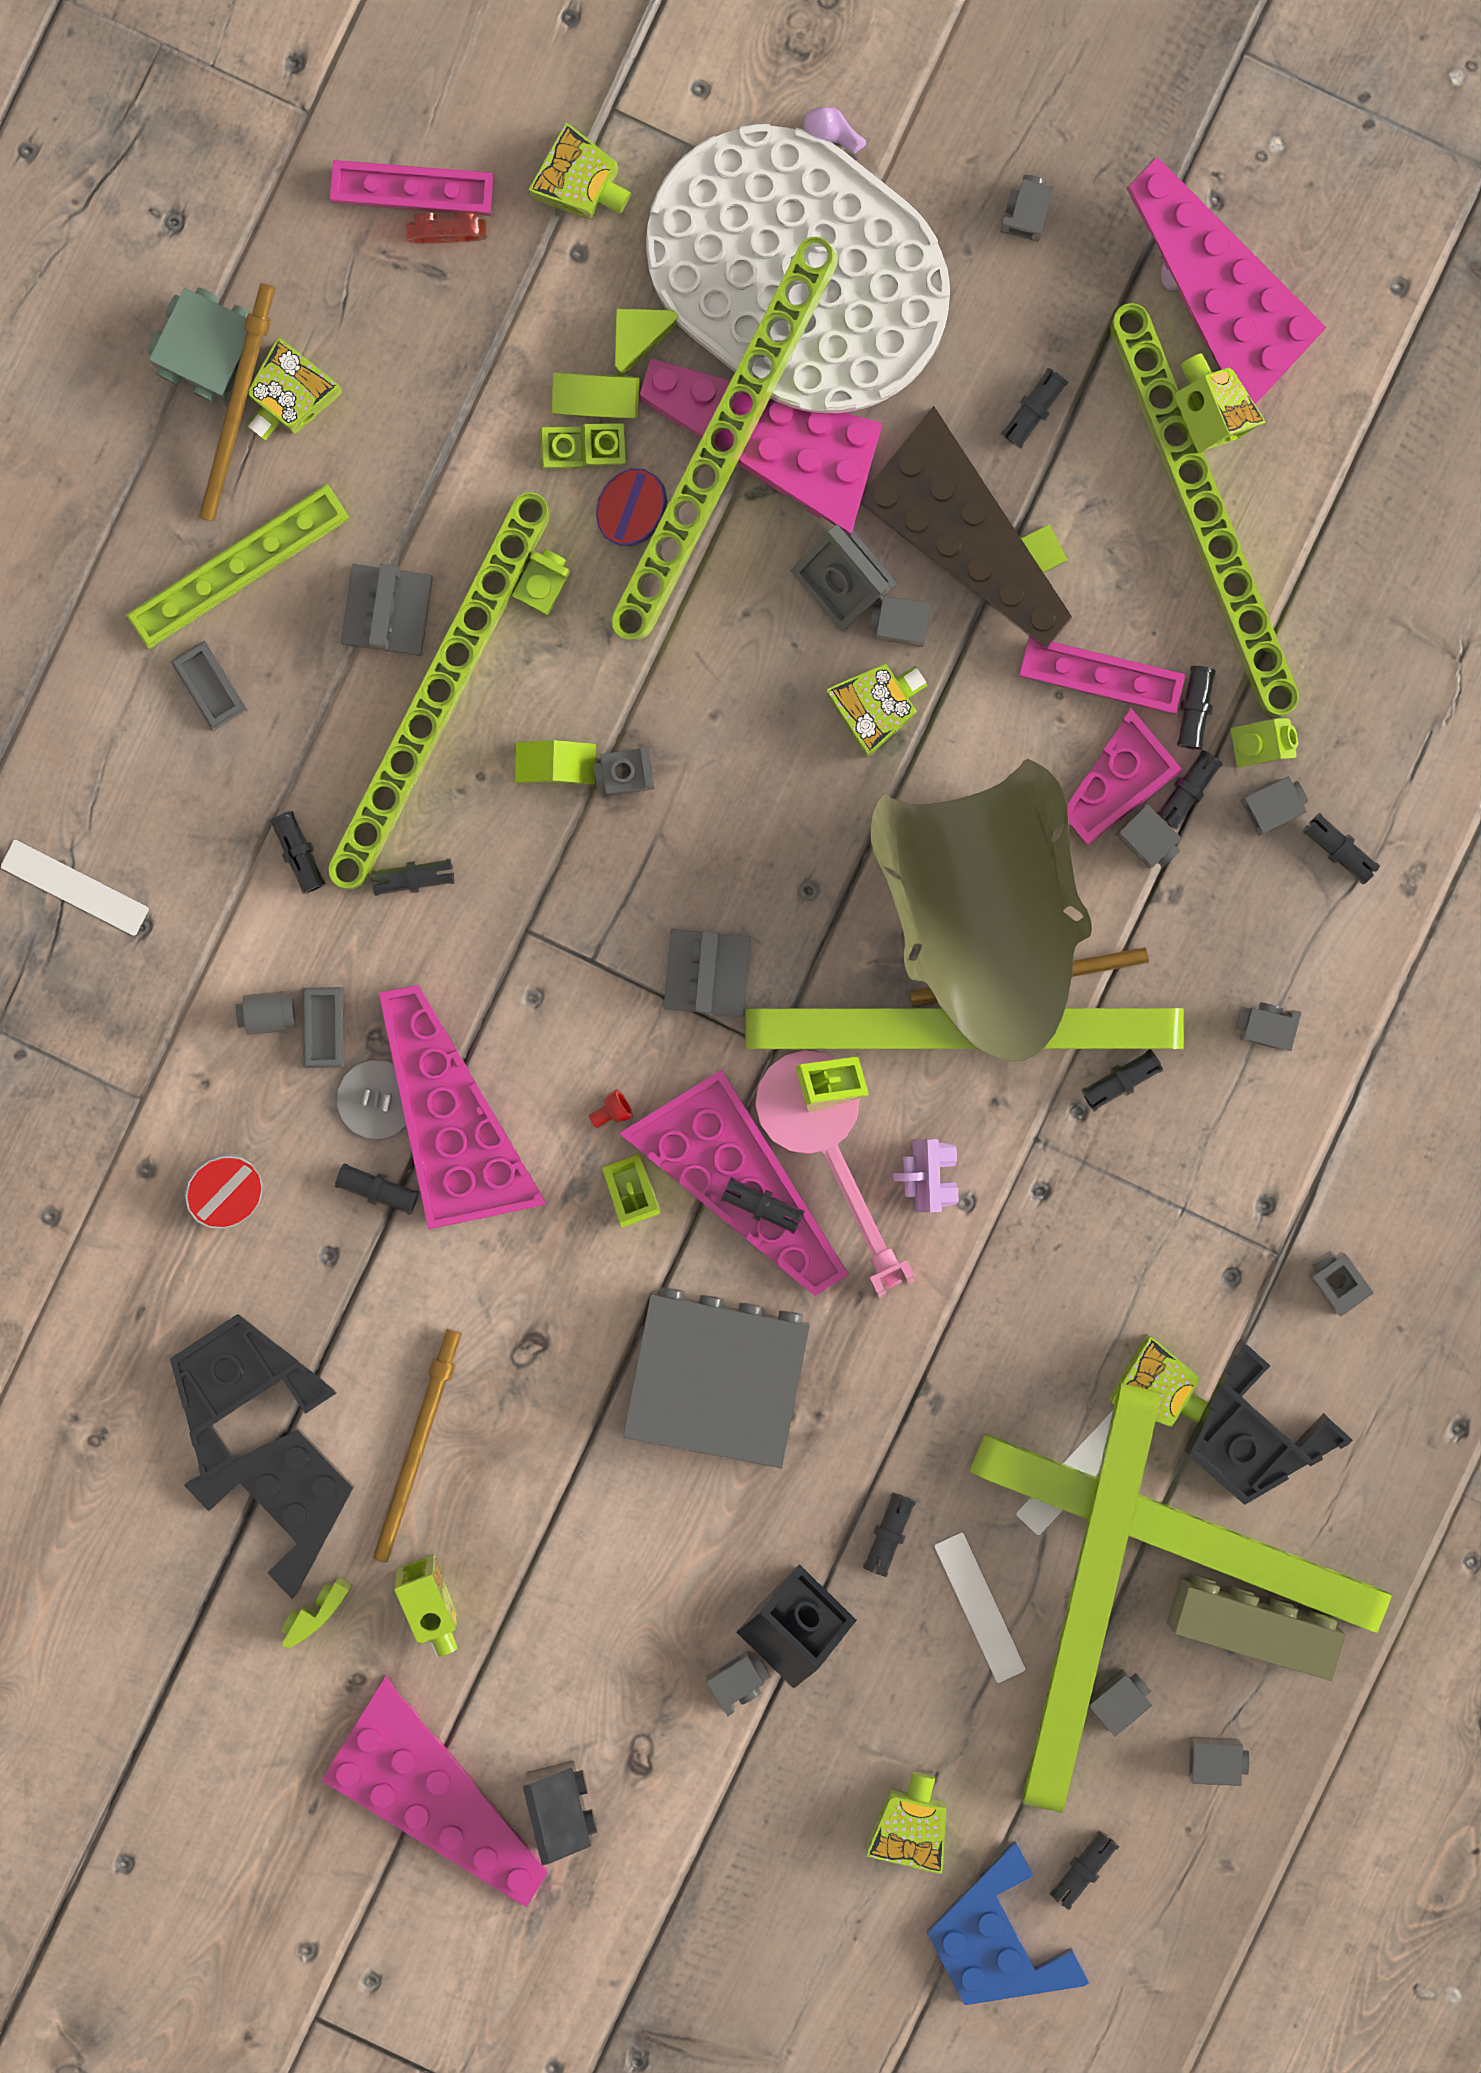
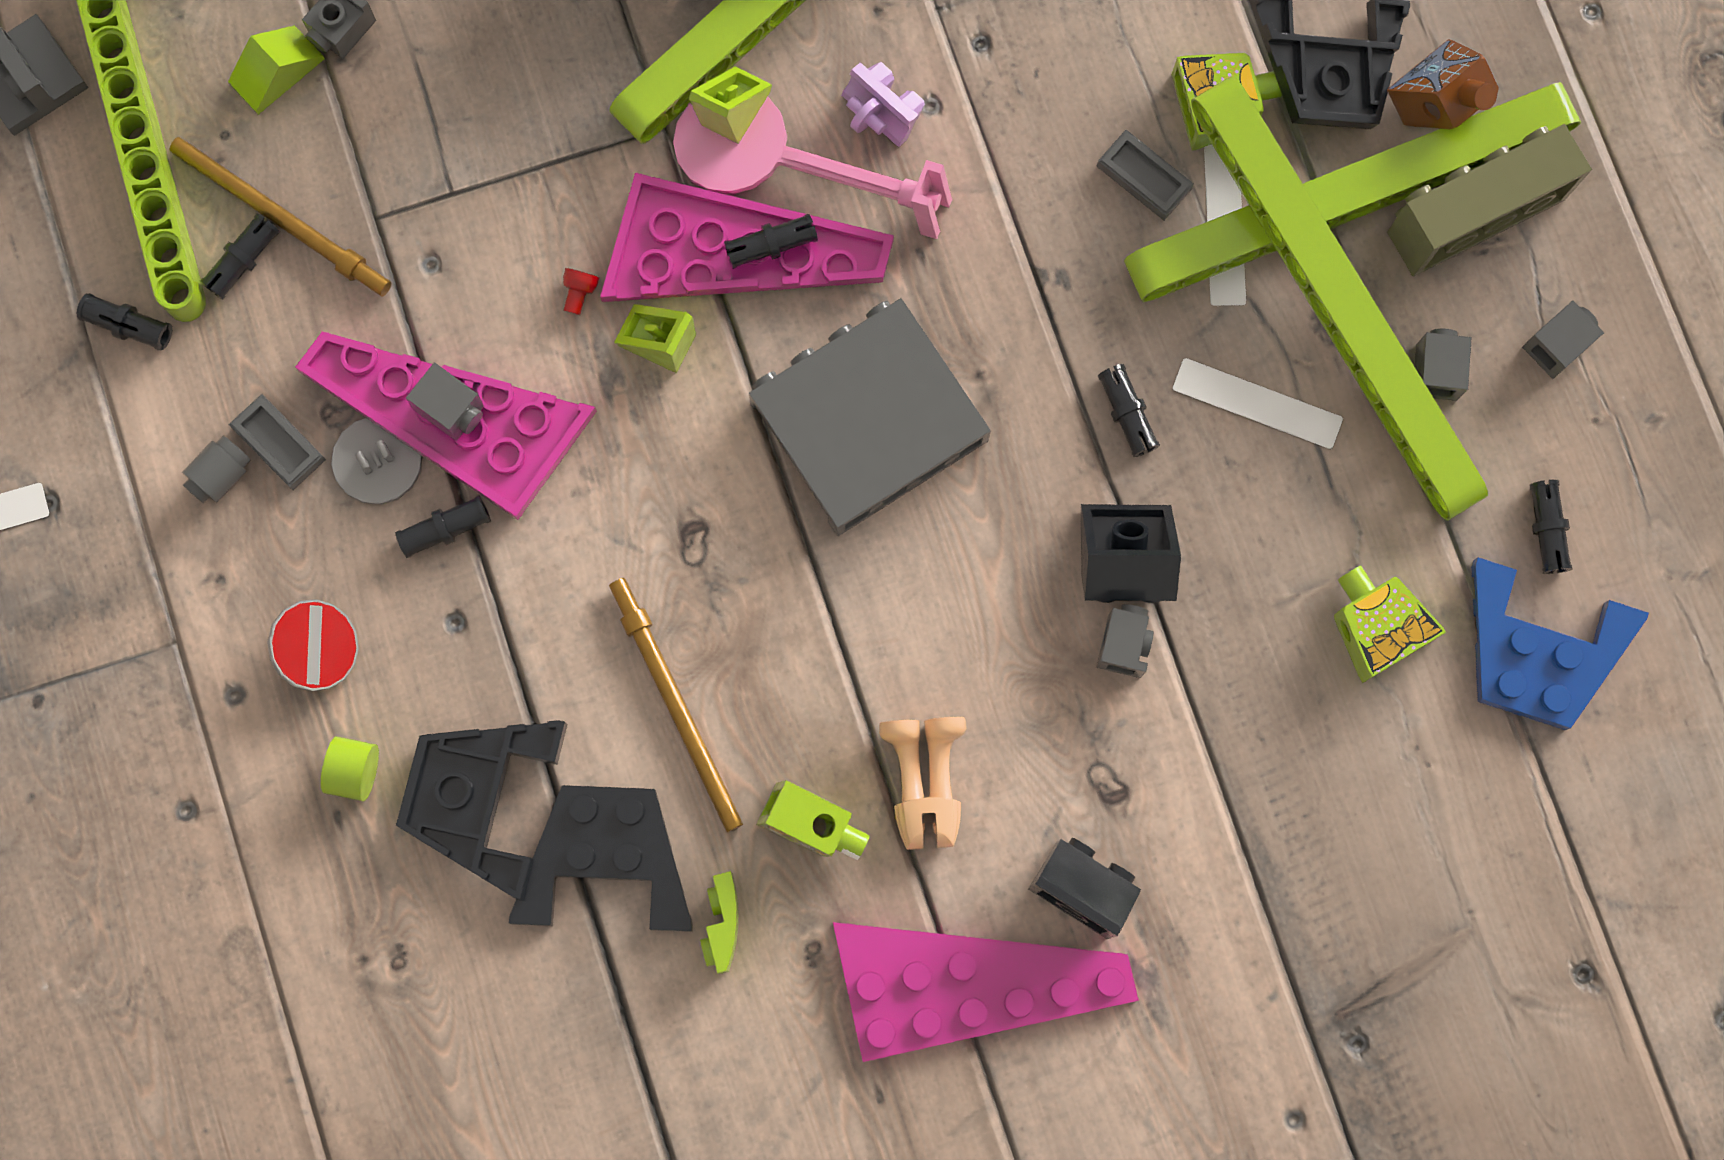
camera: 50 degrees left, 10 degrees down
dark grey bracket [664,929,751,1016] -> none
none -> pearl gold bar [169,137,392,297]
none -> lime piece [321,736,379,801]
none -> dark grey brick [406,362,484,441]
none -> light nougat piece [879,717,967,850]
none -> dark grey tile [1096,130,1194,221]
none -> dark orange torso [1387,39,1499,129]

